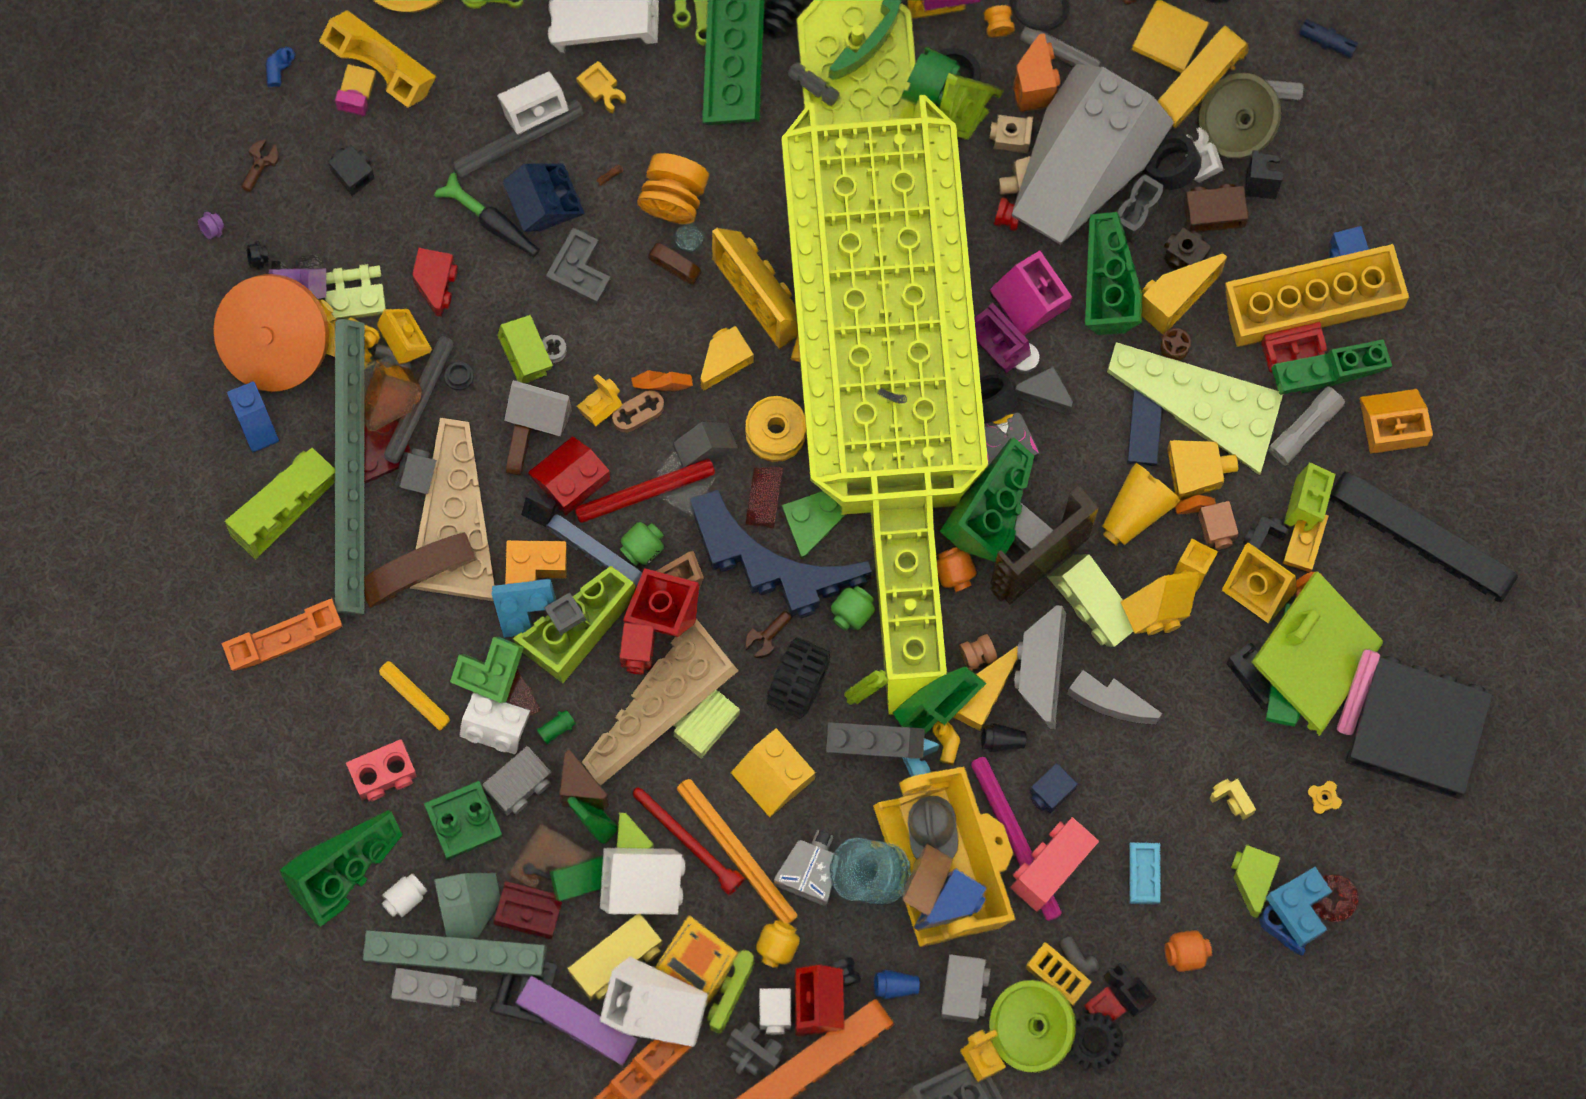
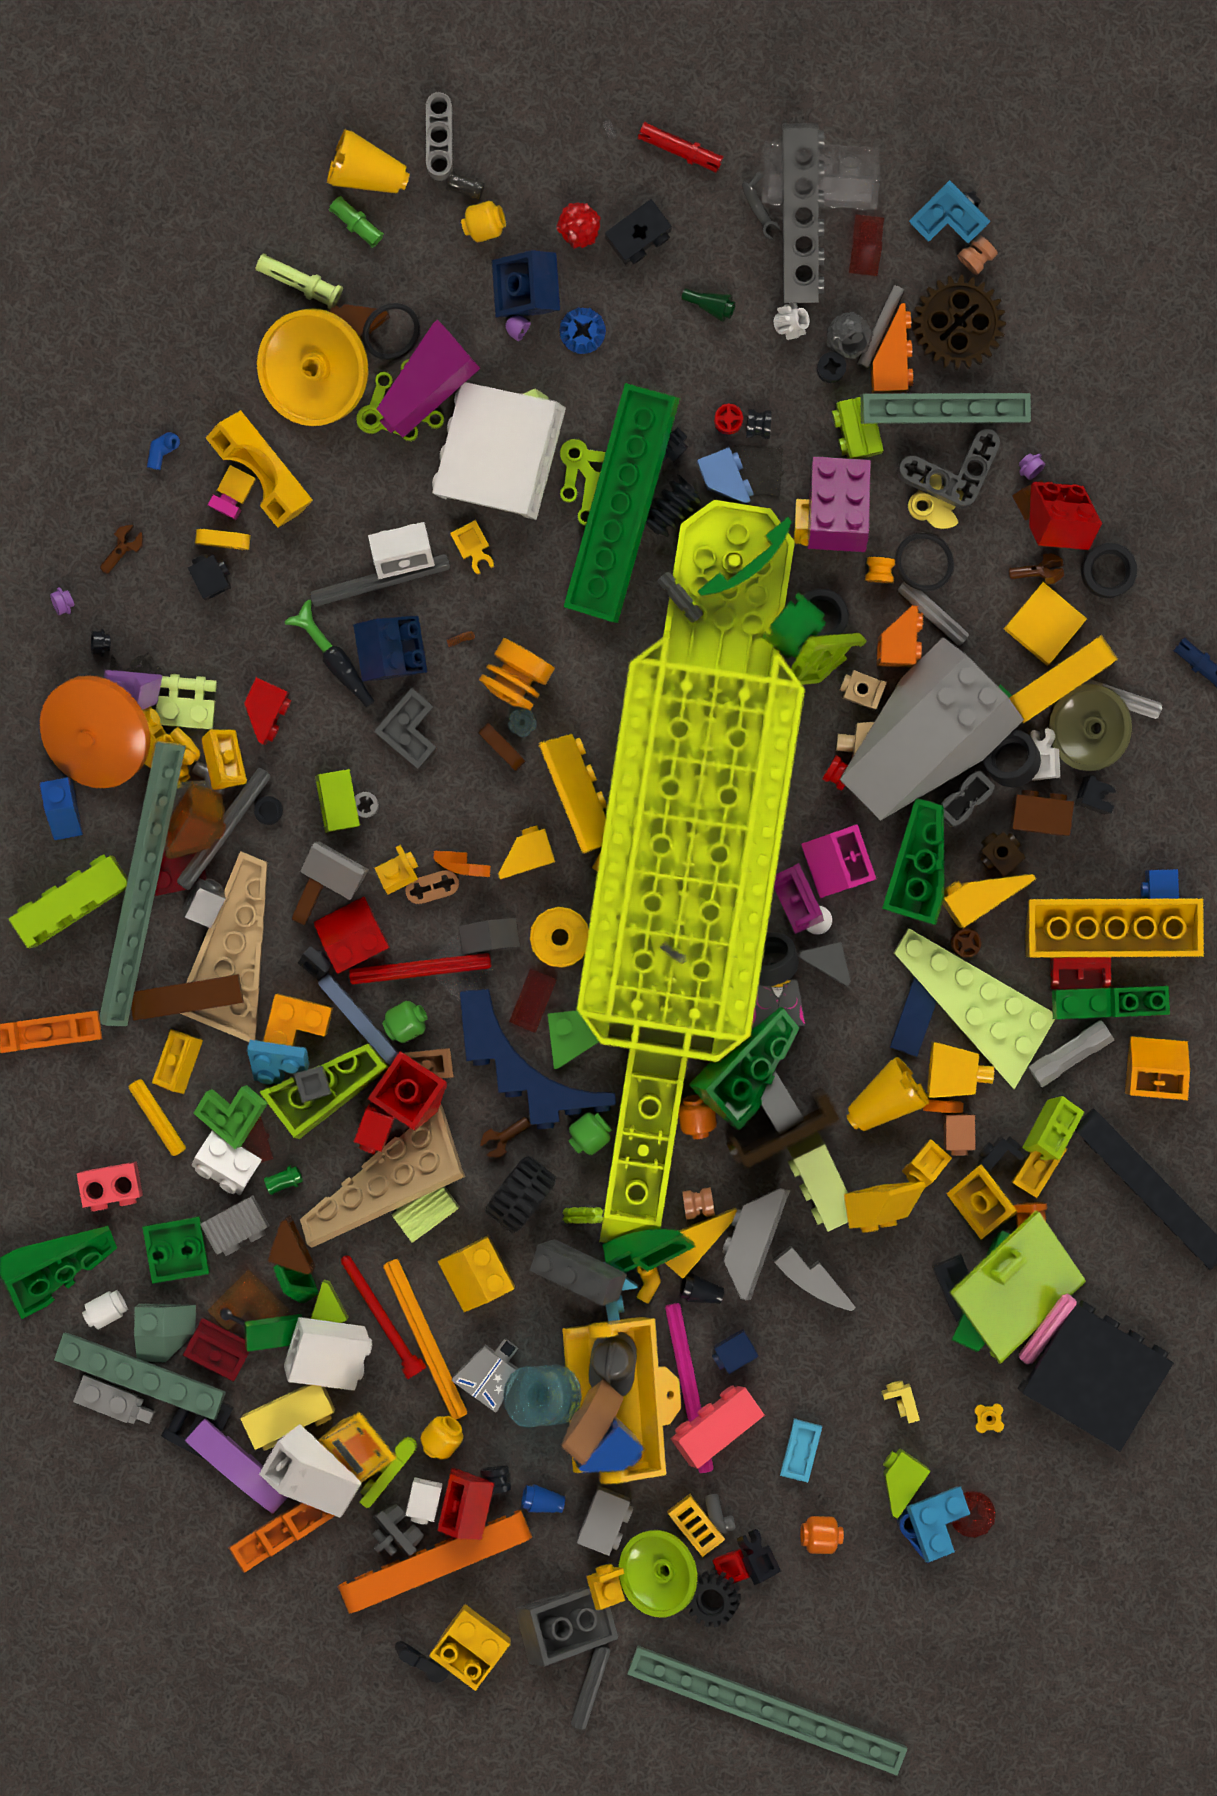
camera: 15 degrees right, 15 degrees up
none -> yellow slope [152,1029,203,1094]
none -> yellow beam [195,529,251,550]

